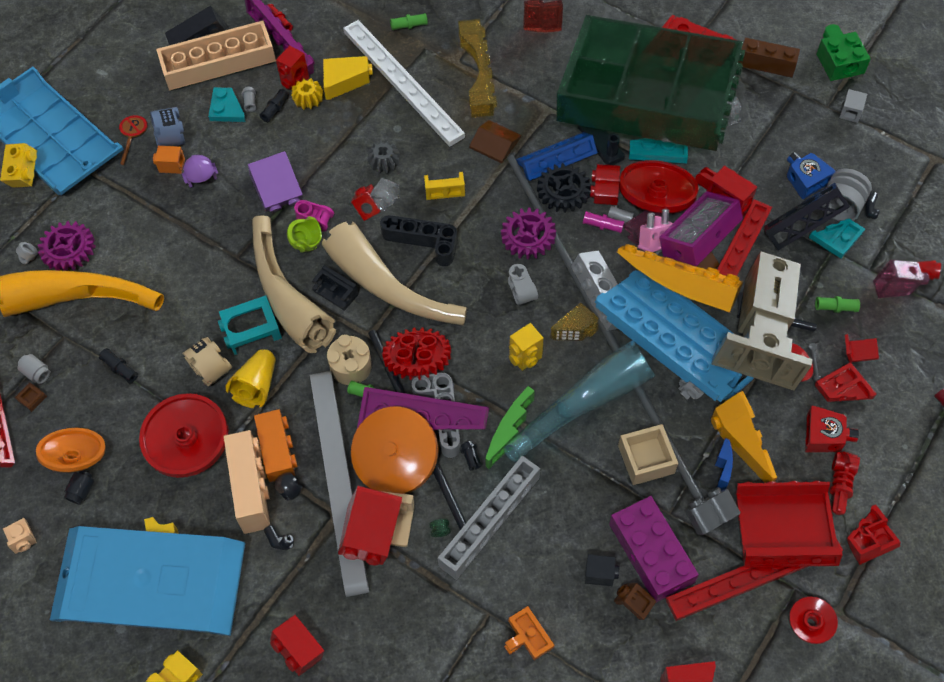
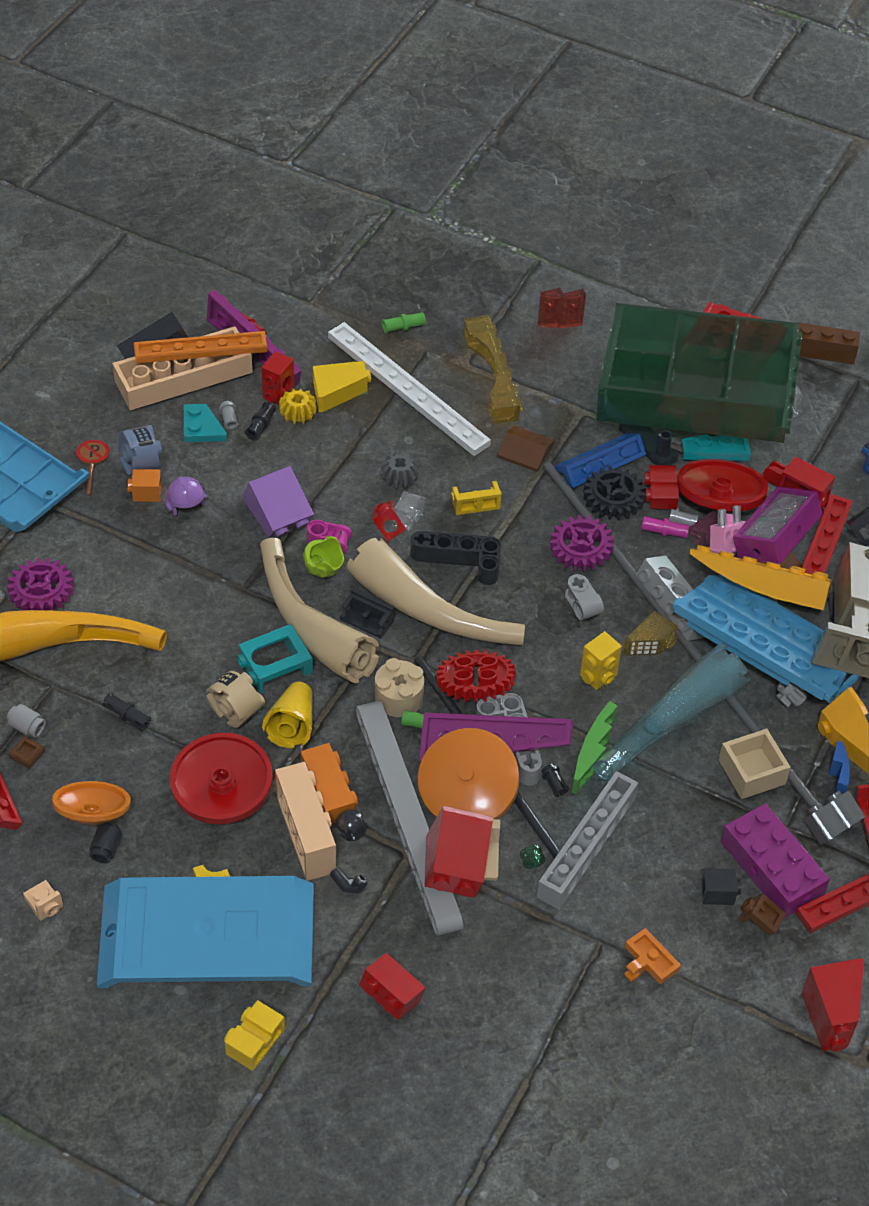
camera: 10 degrees left, 10 degrees down
none -> orange tile [134,331,267,363]

